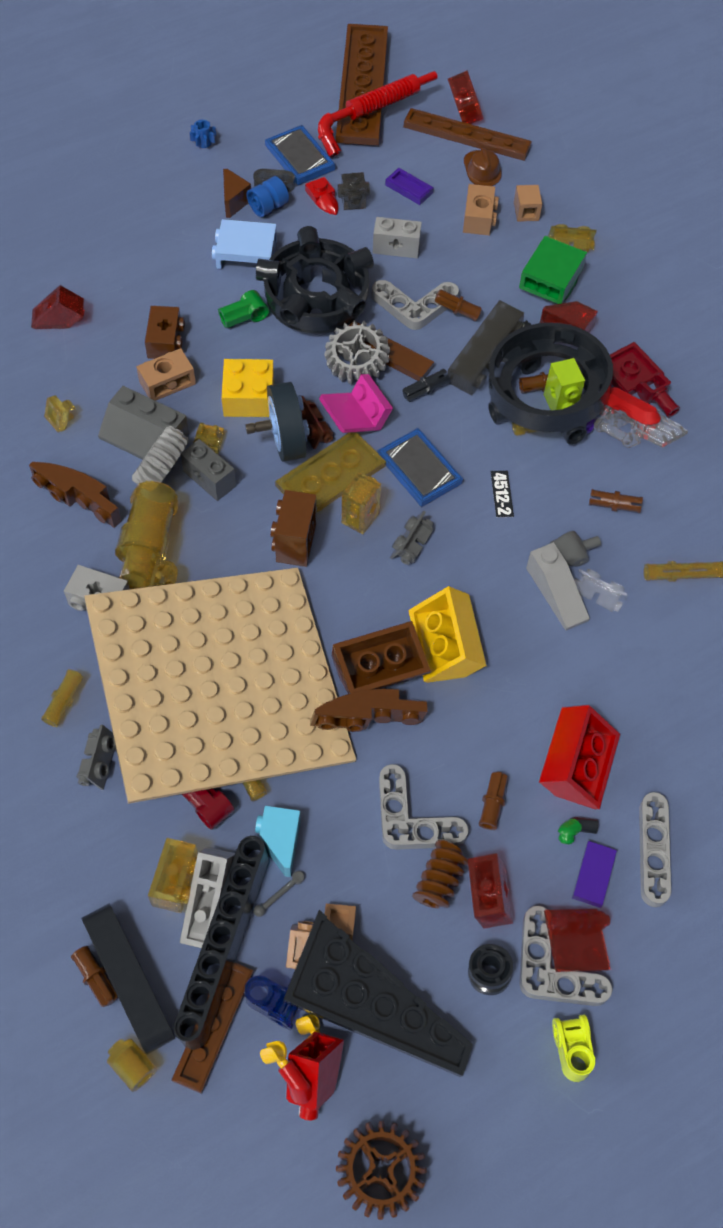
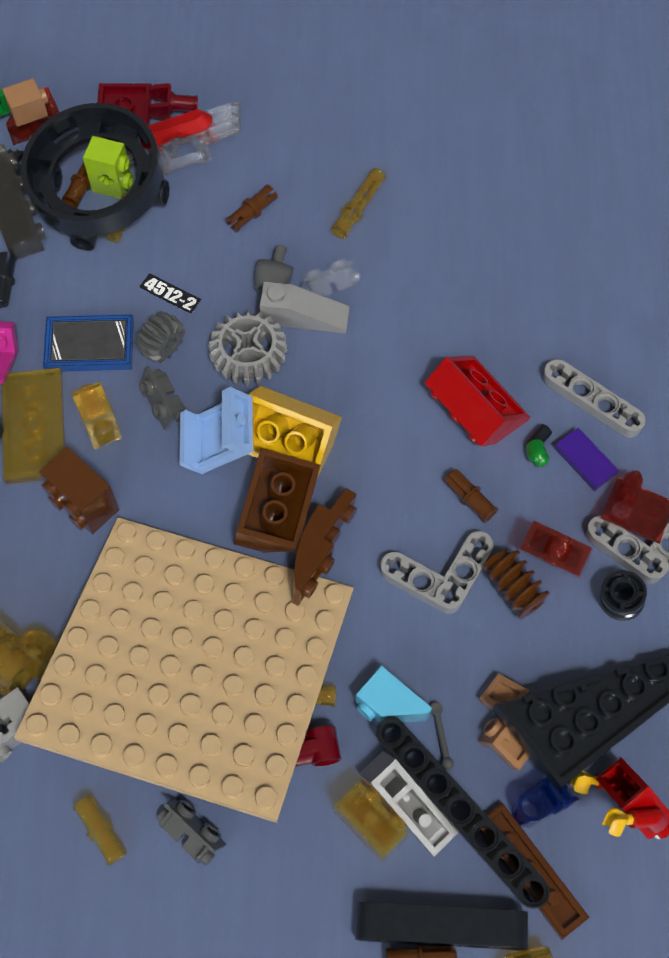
camera: 55 degrees left, 5 degrees up
none -> medium nougat brick [2,78,49,127]
none -> dark grey gear [135,311,185,363]
none -> light blue panel [180,387,253,474]
none -> light grey gear [208,310,288,386]

